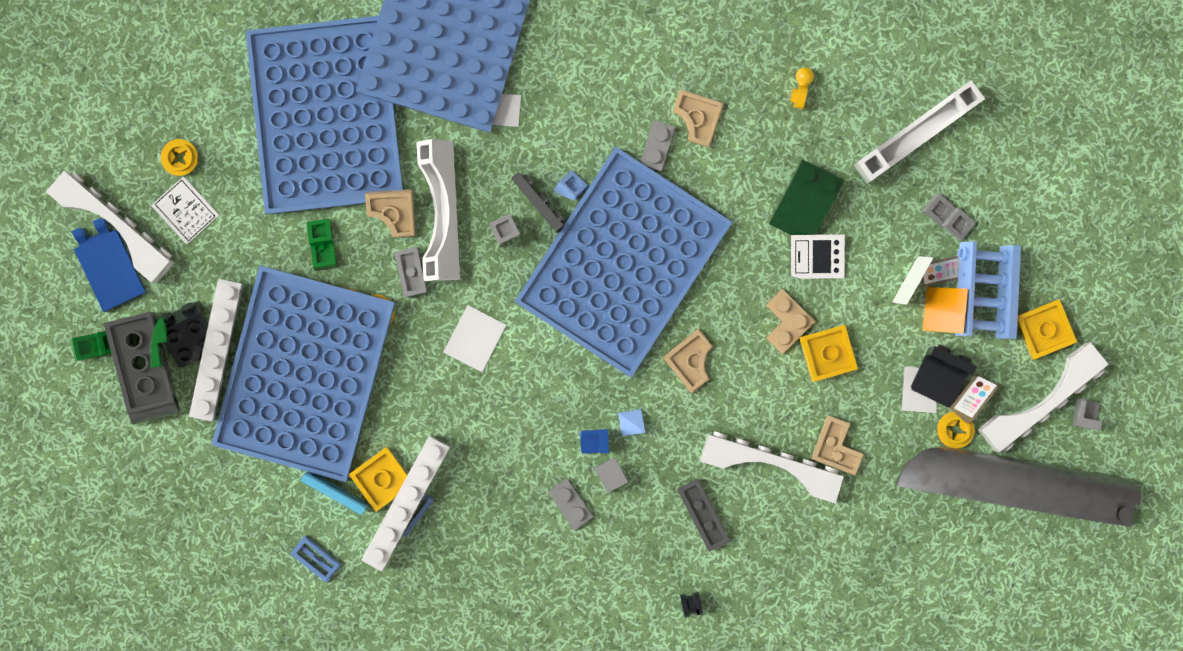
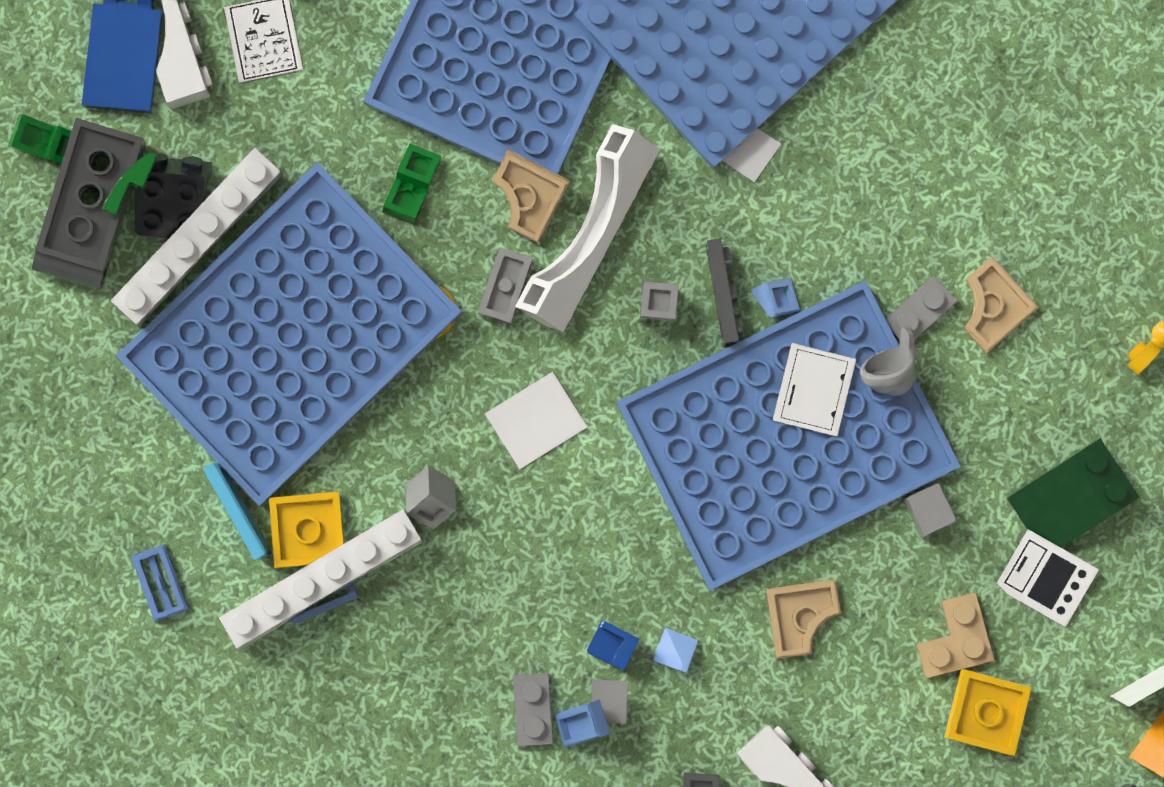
camera: 25 degrees right, 5 degrees down
none -> light grey panel [406,465,456,530]
none -> medium blue tile [555,700,610,748]
none -> white sticker [773,343,856,436]
none -> light grey hat [859,326,918,396]
none -> light grey panel [903,483,956,538]

